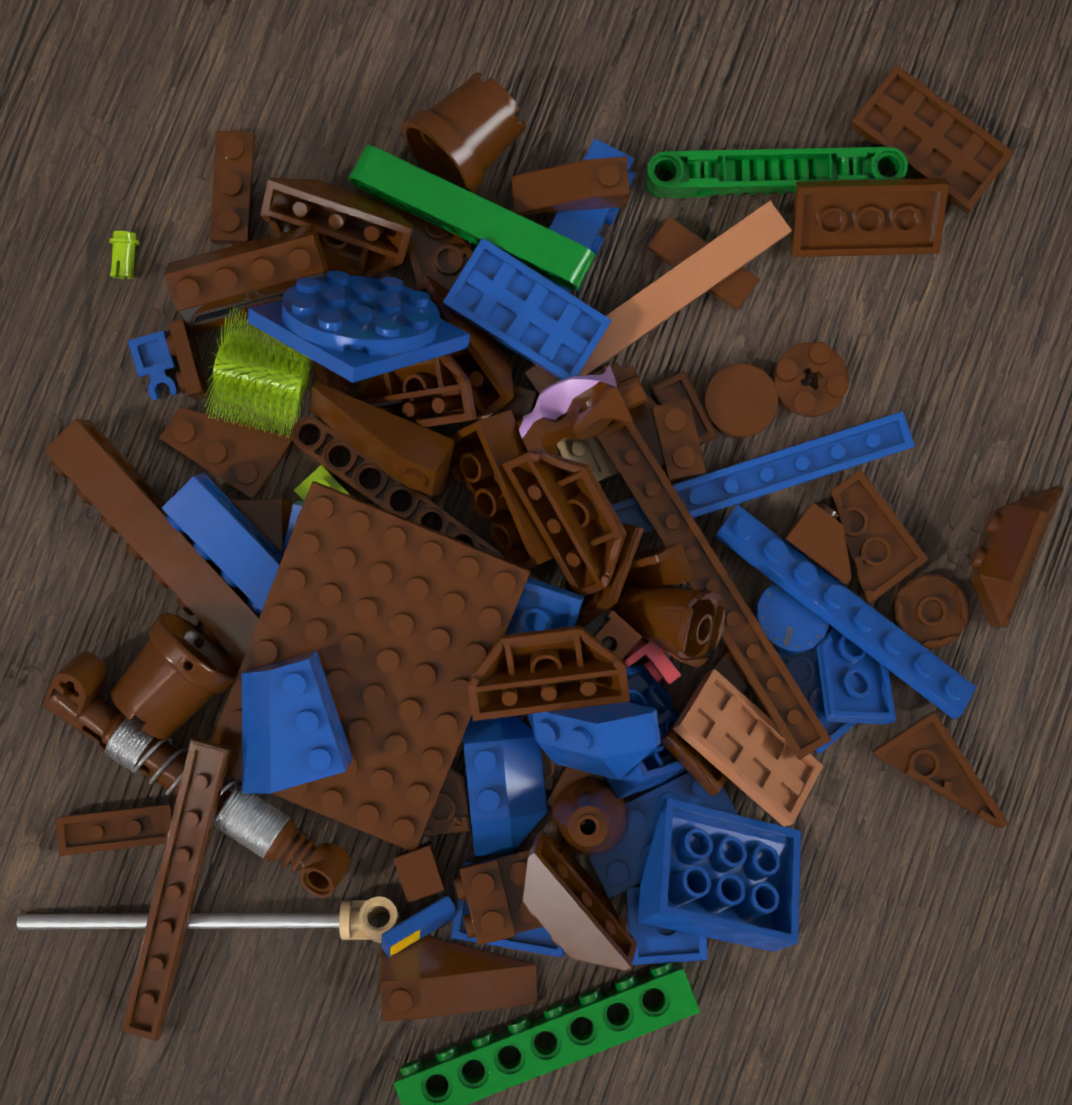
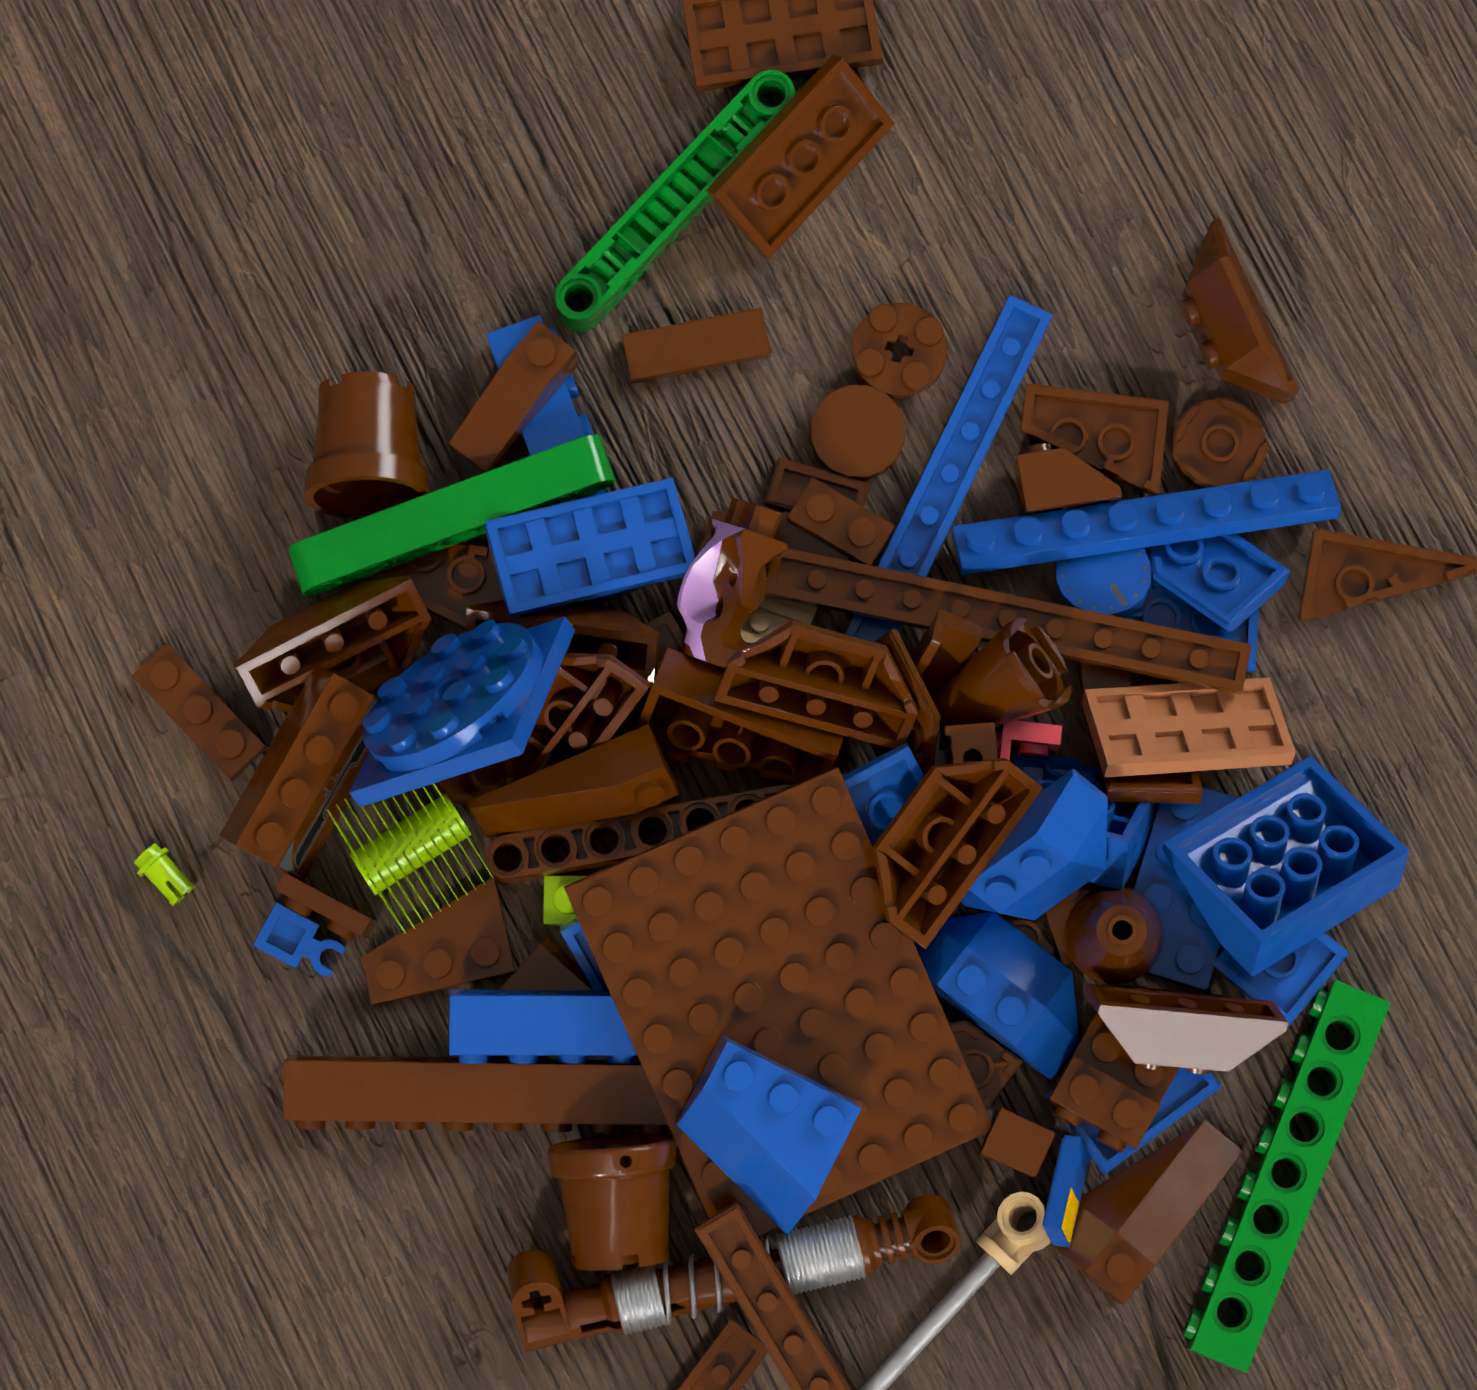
camera: 35 degrees left, 5 degrees down
nougat tile [525,200,792,394] -> none

